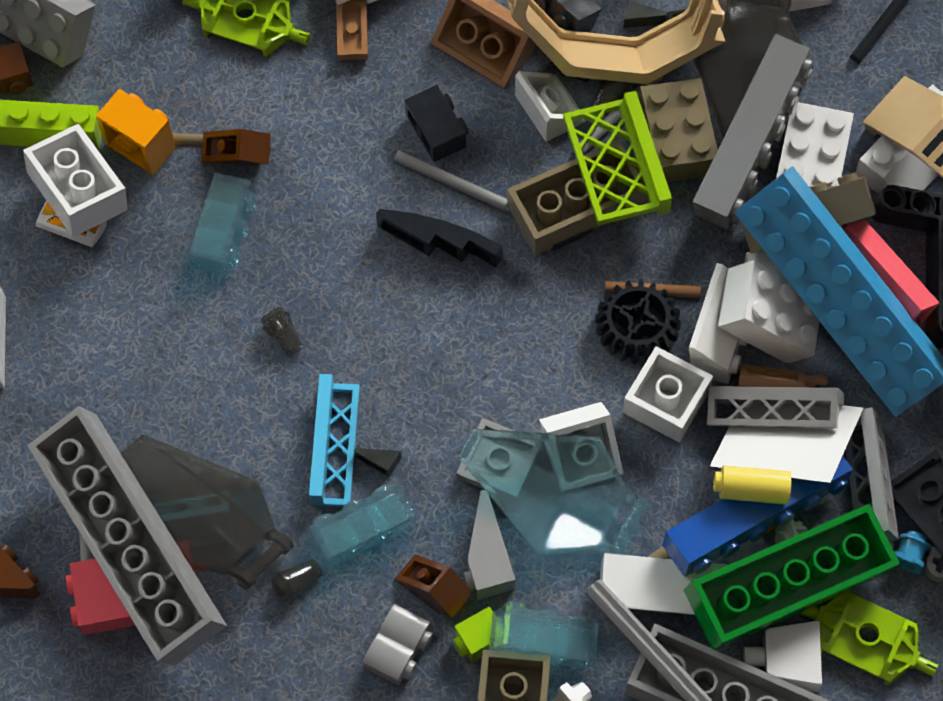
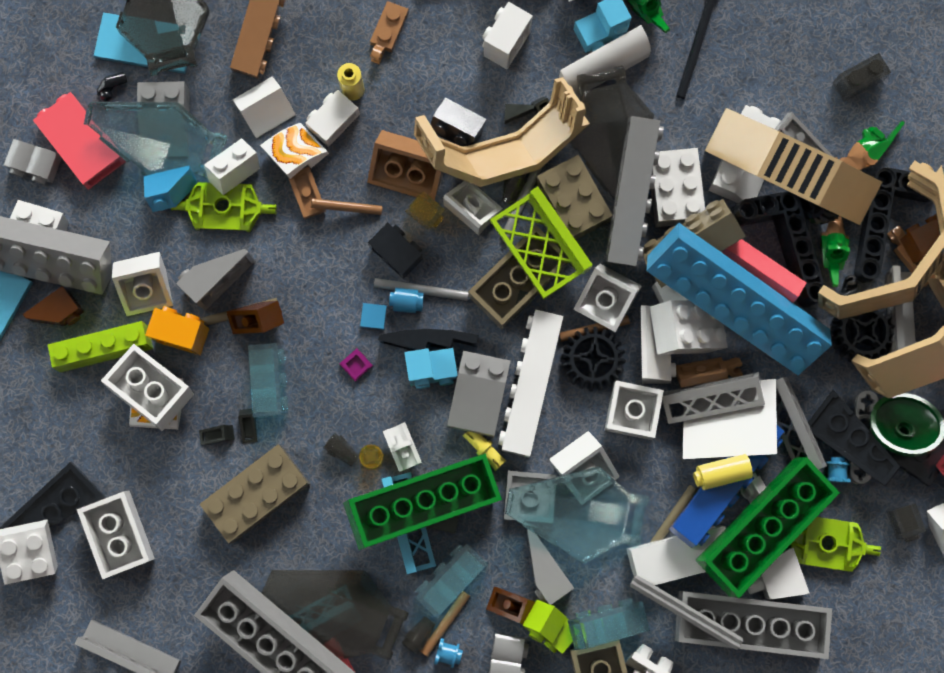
camera: 20 degrees left, 15 degrees up
none -> white slope [112,252,173,316]
none -> light grey slope [176,249,255,311]
none -> pearl dark grey piece [199,425,235,445]
none -> dark tan brick [200,444,310,544]
none -> pearl dark grey piece [238,408,258,443]
none -> medium nougat bar [311,198,382,215]
none -> magenta tile [339,348,373,382]
none -> green brick [343,453,502,550]
none -> clear yellow wheel [359,444,384,470]
none -> dark azure tile [360,303,387,330]
none -> white hips [383,422,422,472]
none -> dark azure brick [389,288,424,313]
none -> medium azure brick [404,348,458,389]
none -> clear yellow brick [405,191,445,229]
none -> medium nougat bar [420,591,470,657]
none -> dark azure brick [434,638,463,668]
none -> light grey slope [447,351,510,437]
none -> light yellow pin [463,432,507,471]
none -> white brick [498,309,563,458]
none -> lime brick [522,600,567,644]
none -> white slope [574,264,642,332]

